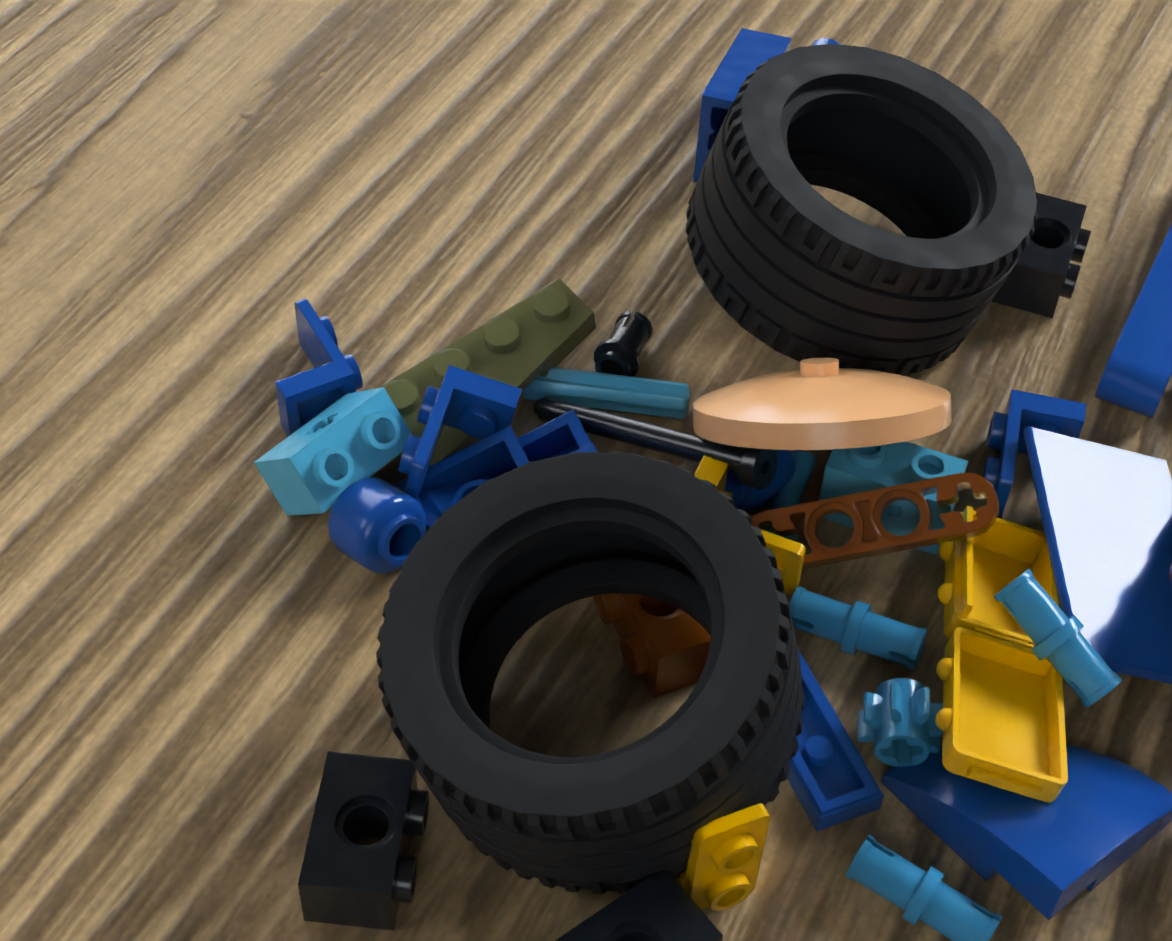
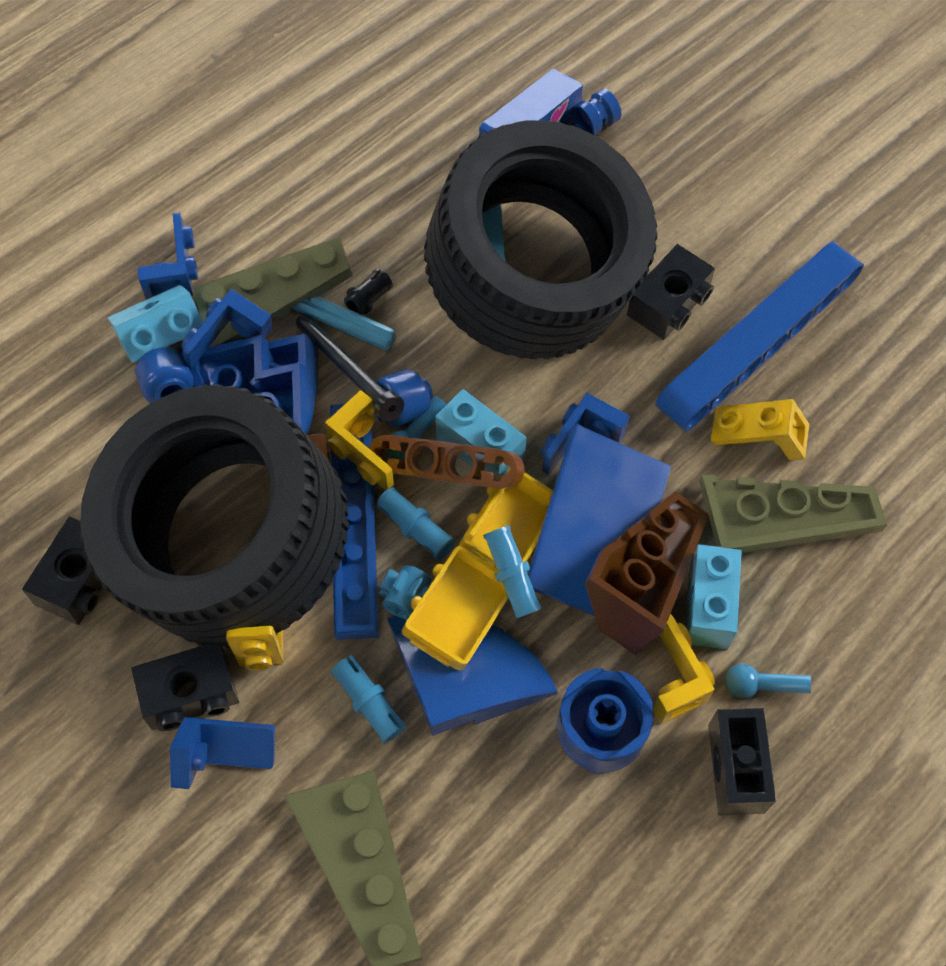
camera: 20 degrees right, 15 degrees up
light nougat dish [692,358,952,450] -> none

